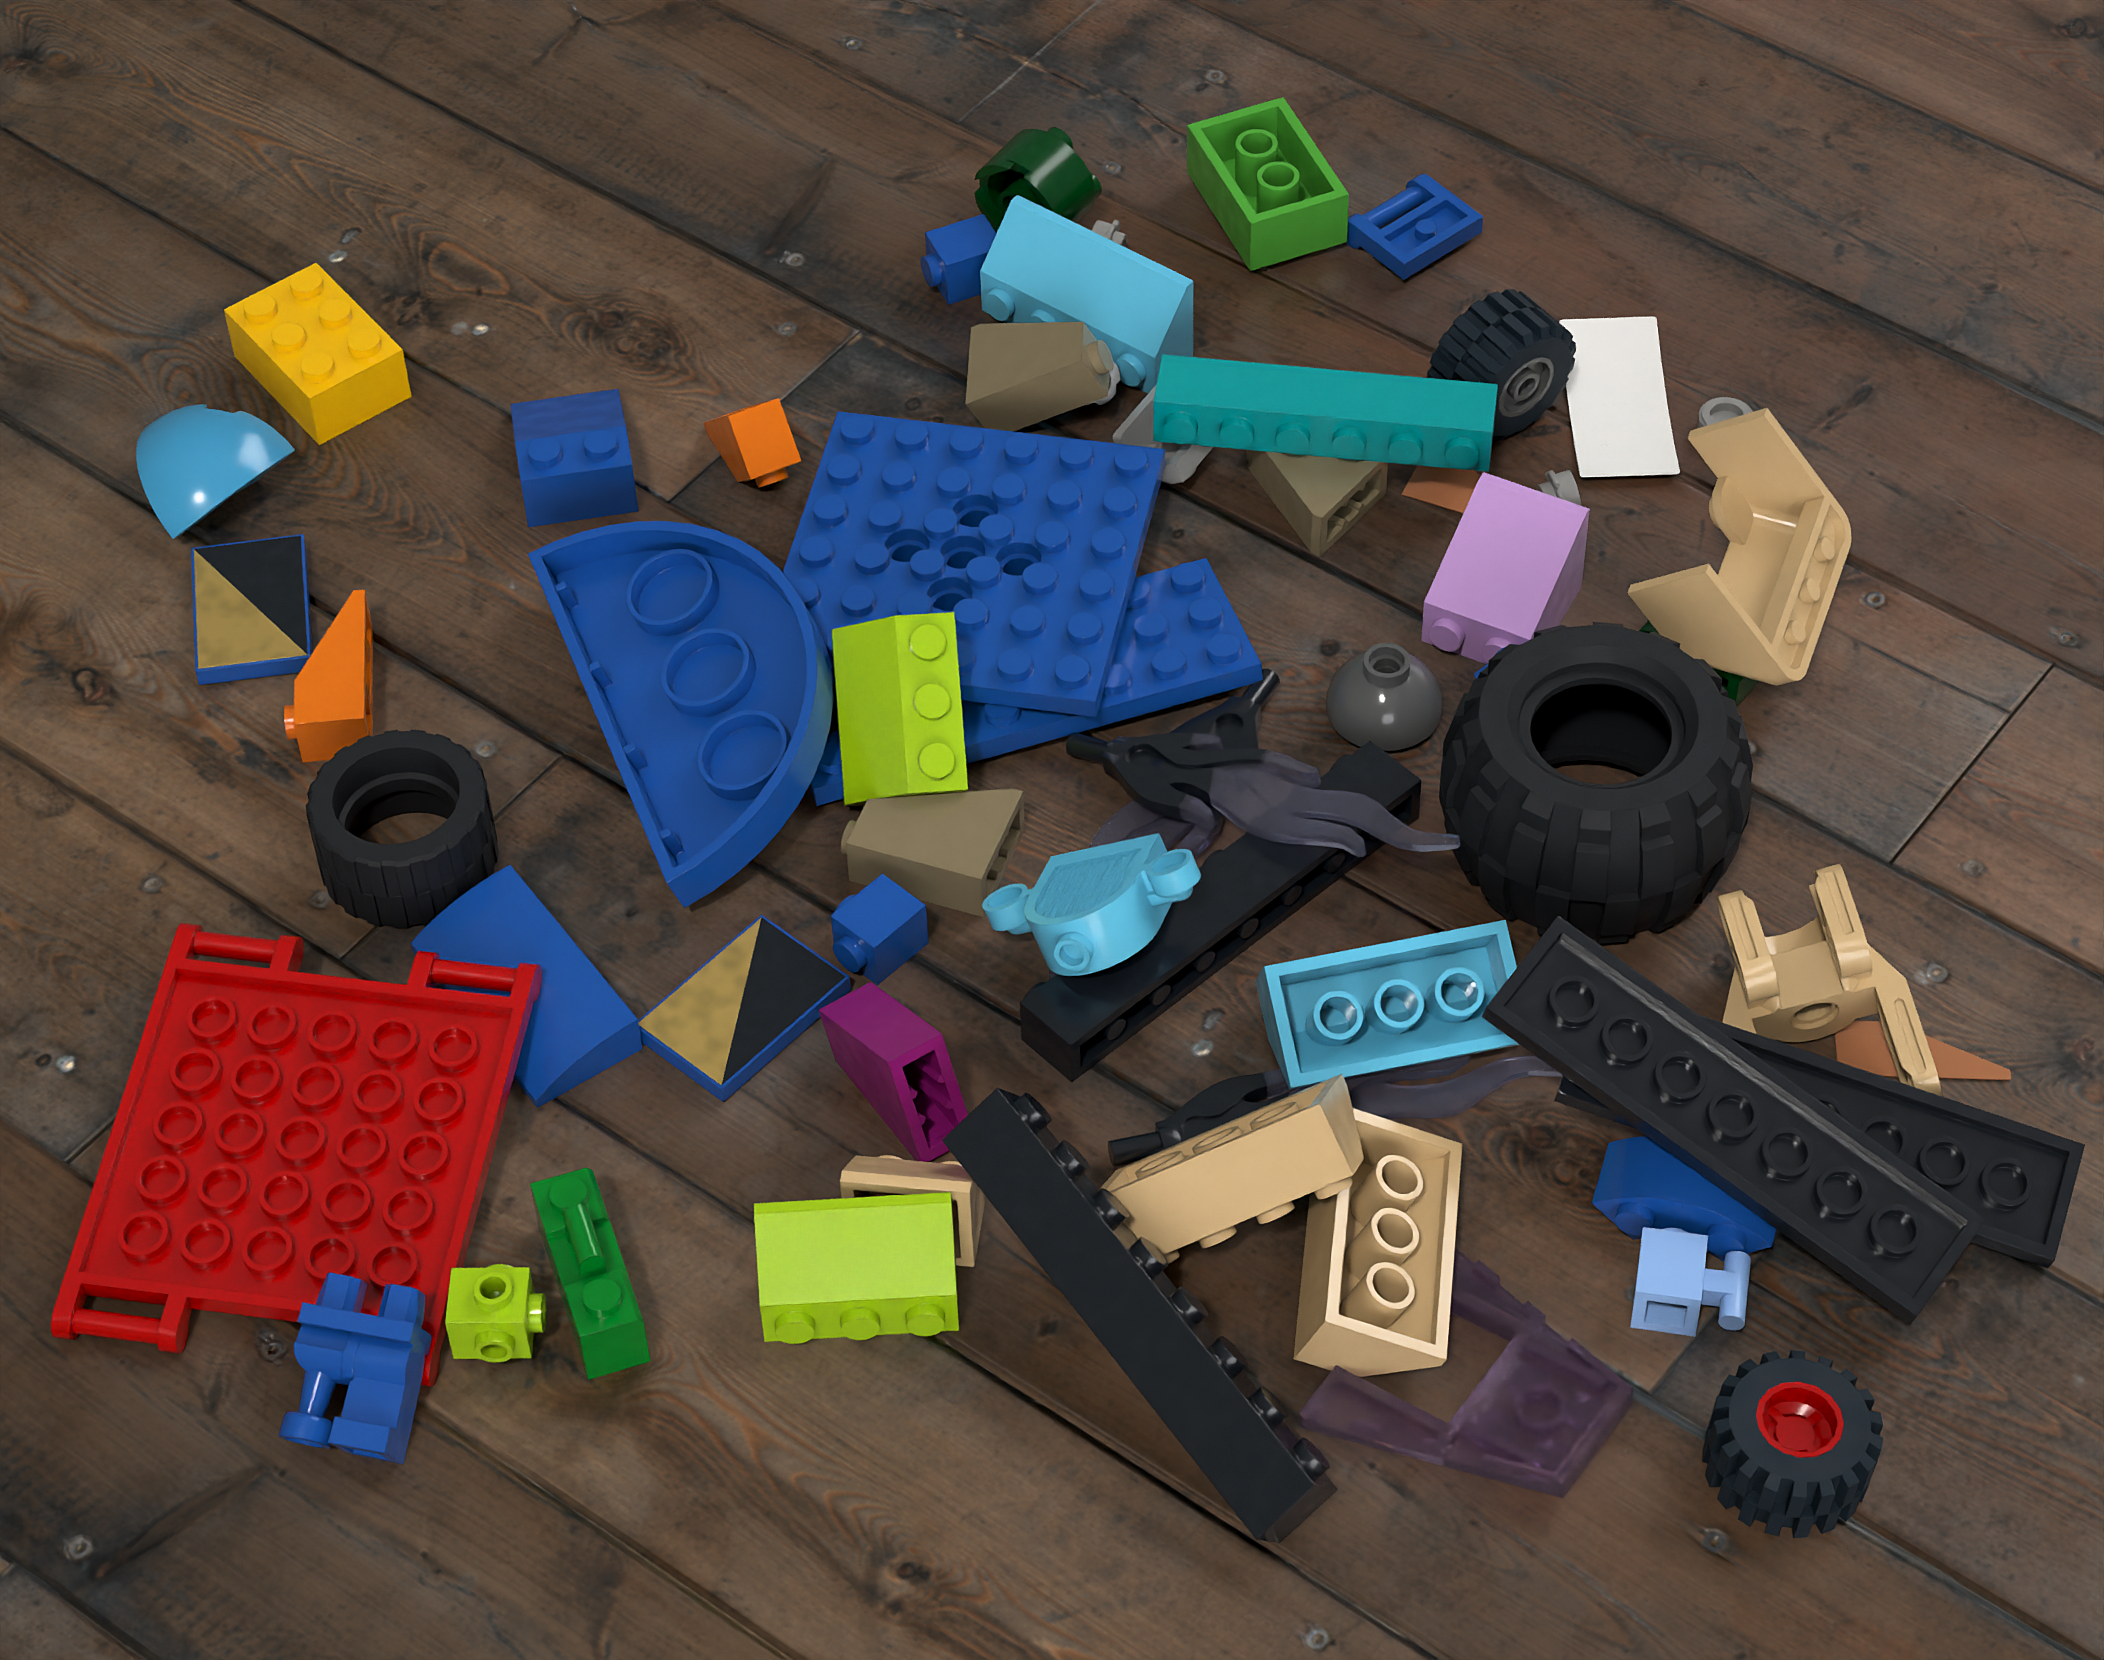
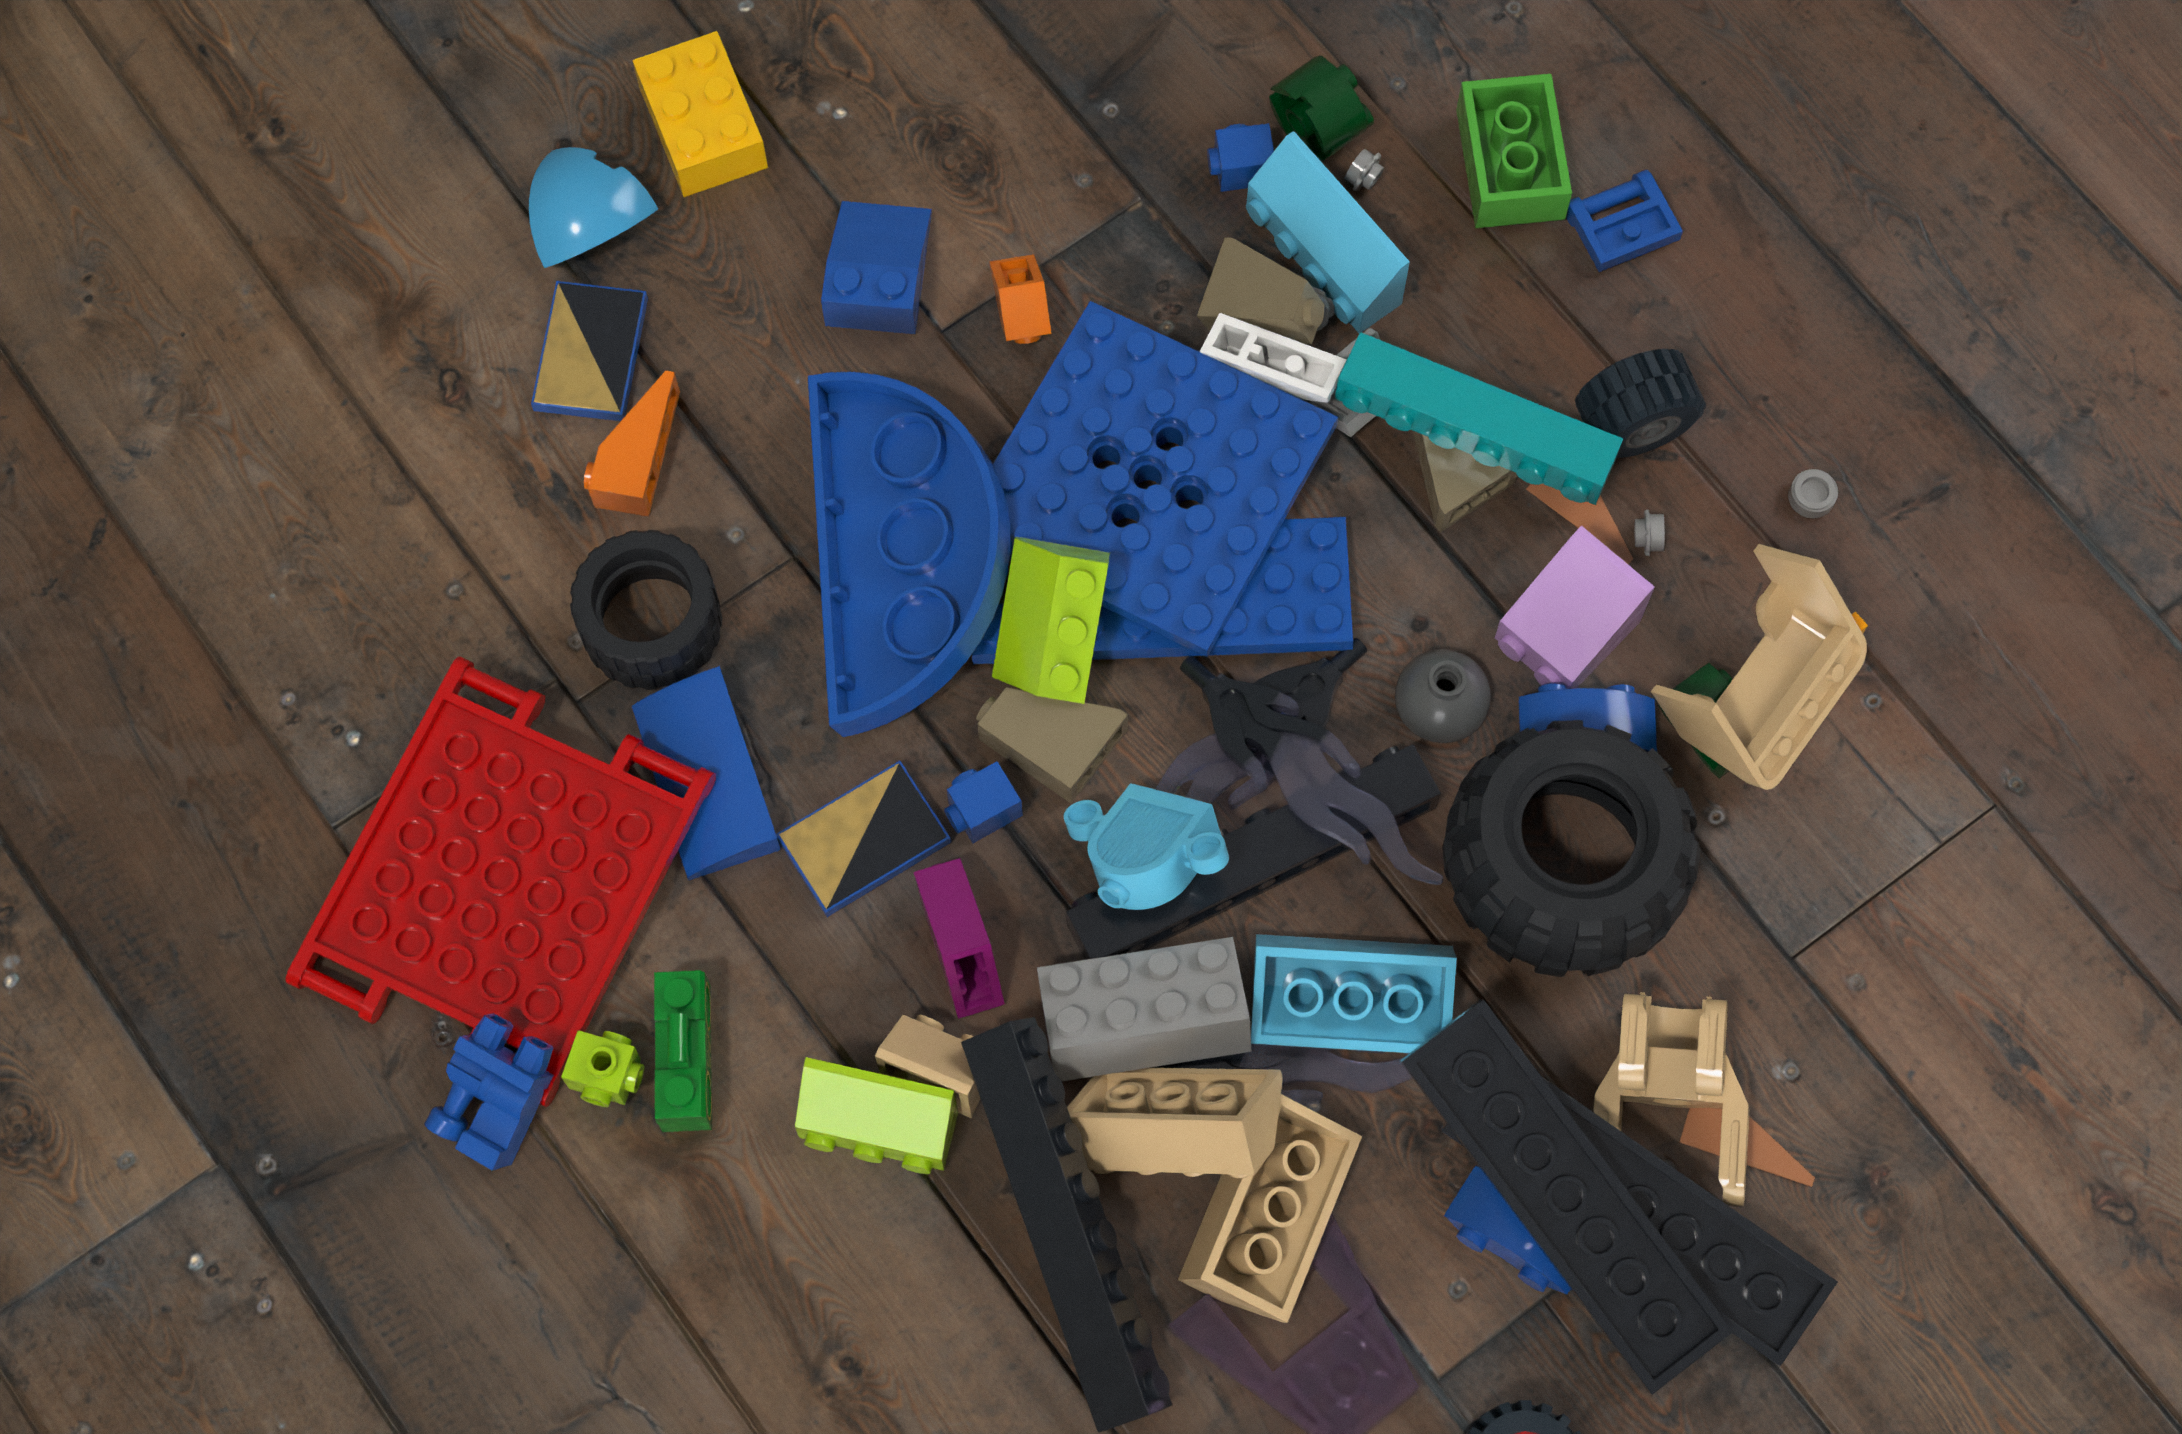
camera: 15 degrees right, 20 degrees up
white sticker [1559,316,1680,477] -> none
light blue brick [1630,1227,1751,1337] -> none
none -> light grey brick [1037,937,1252,1082]
none -> white slope [1200,313,1347,403]

